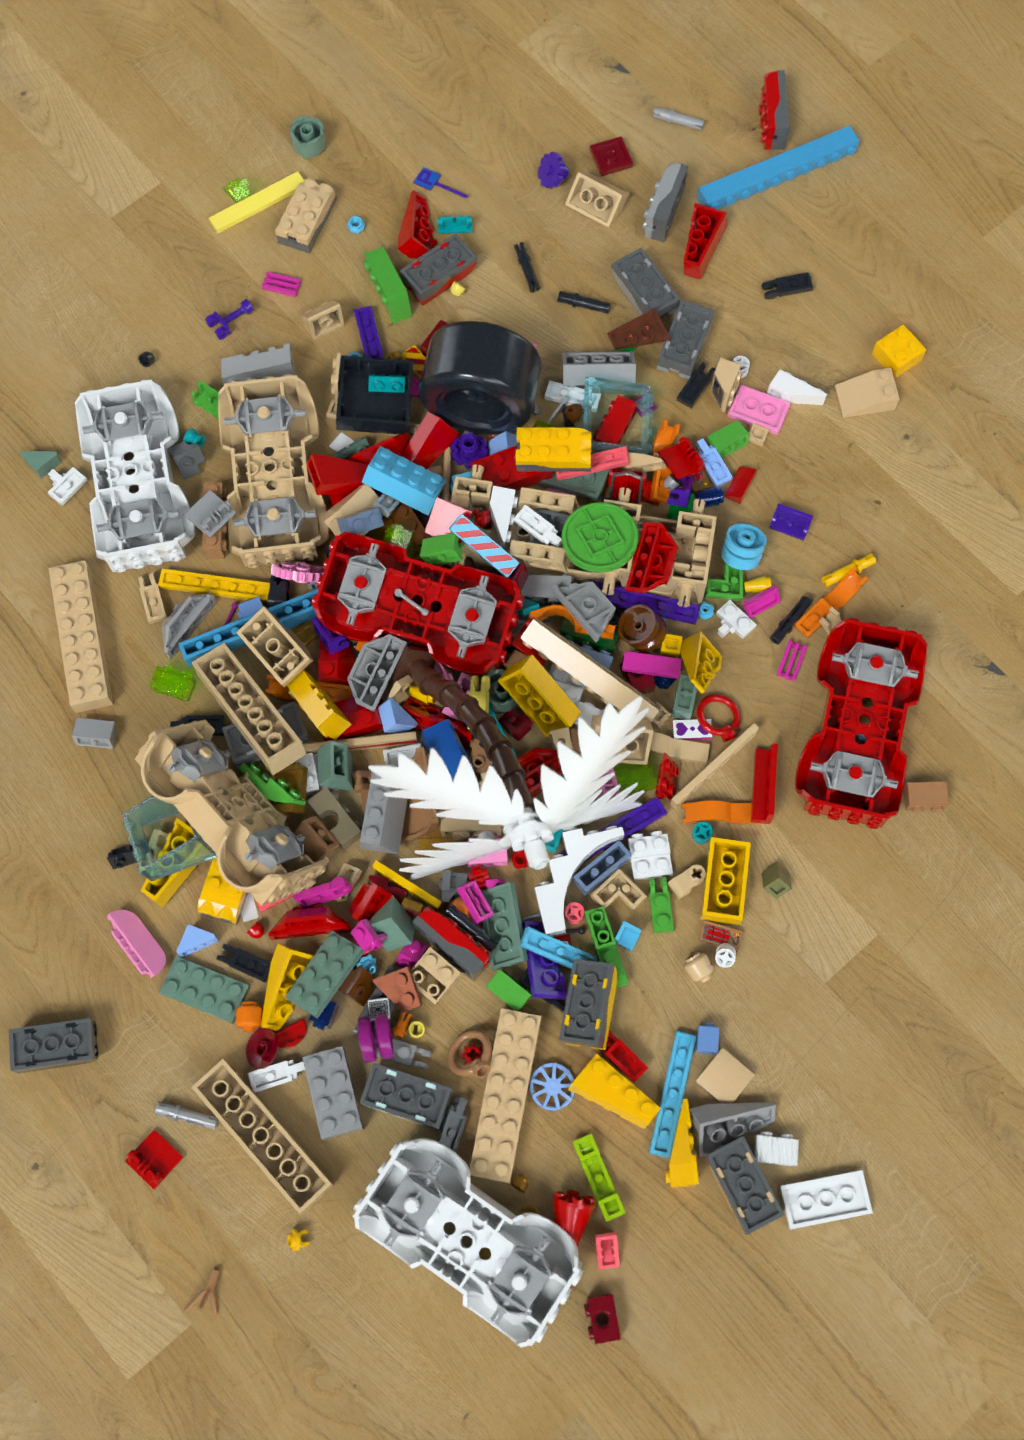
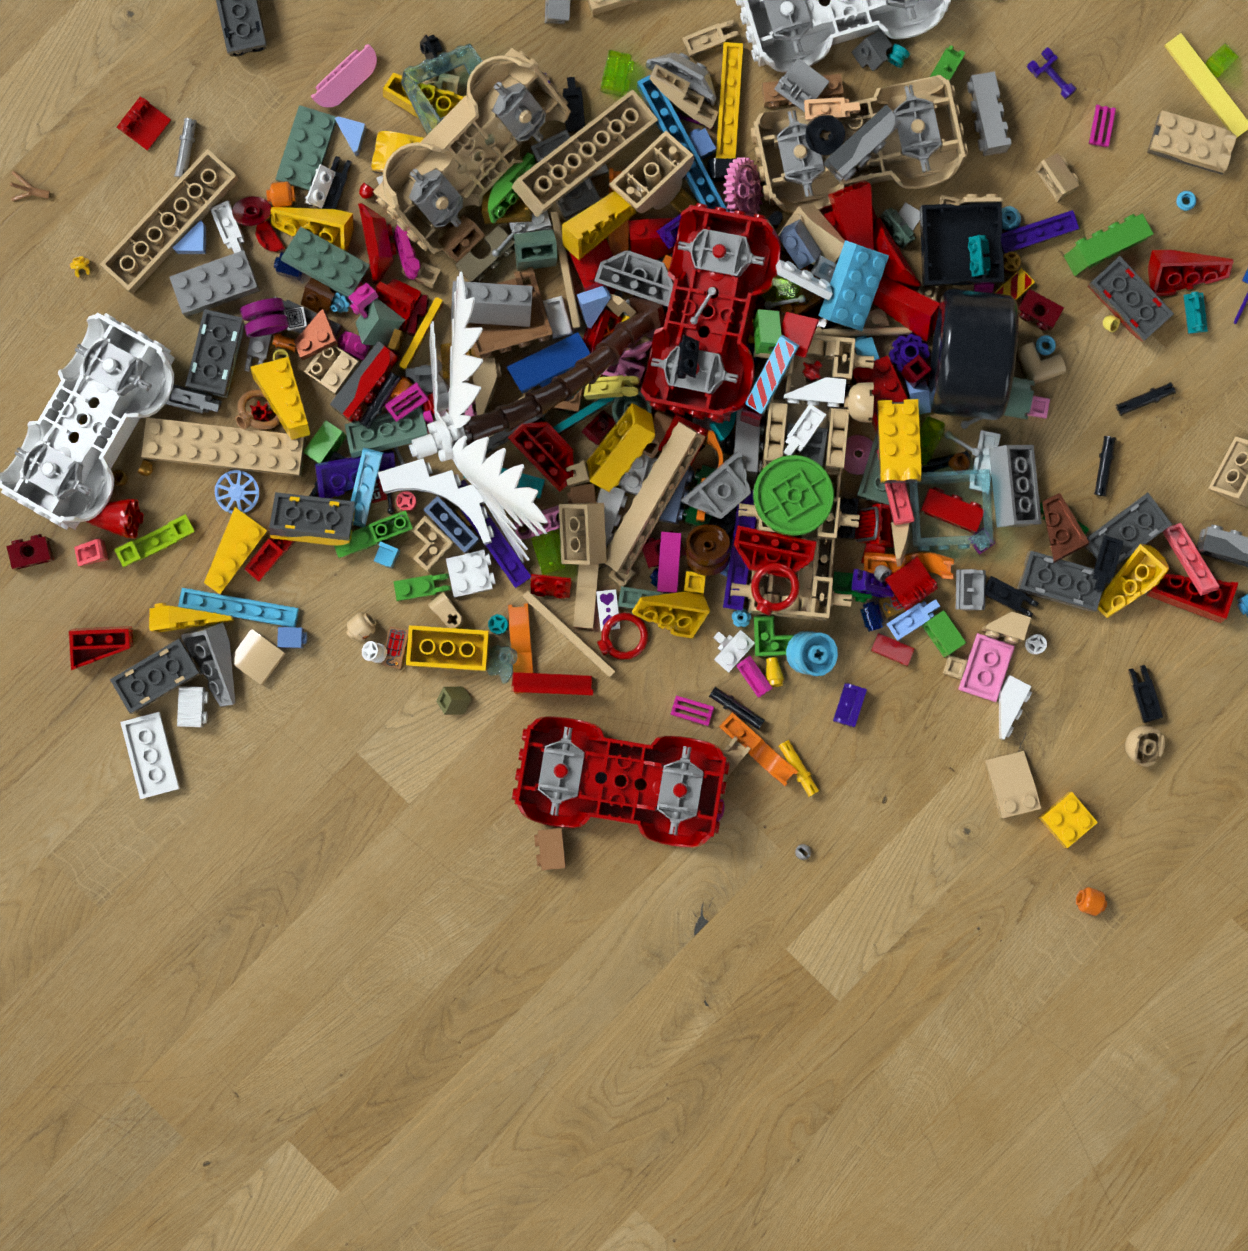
camera: 85 degrees right, 15 degrees up
none -> red wedge [69,626,133,670]
none -> light blue slope [173,220,206,254]
none -> yellow wedge [250,357,310,440]
none -> white hinge [305,164,336,209]
none -> clear light blue plate [487,645,517,684]
none -> light grey hinge [492,224,522,257]
none -> tan slope [649,64,719,129]
none -> black hinge [676,335,700,379]
none -> red piece [751,563,800,616]
none -> light grey hinge [764,295,806,310]
none -> white plate [776,260,833,300]
none -> light grey hinge [795,844,811,860]
none -> light nougat hinge [804,97,860,121]
none -> black plate [805,114,845,155]
none -> piece [824,104,901,182]
none -> tan cylinder [844,382,874,422]
none -> dark red brick [901,355,932,388]
none -> light grey hinge [956,569,986,611]
none -> orange head [1076,887,1107,916]
none -> black hinge [1092,535,1124,592]
none -> yellow wedge [1097,544,1169,618]
none -> tan cylinder [1125,726,1165,767]
none -> coral tile [1162,523,1220,596]

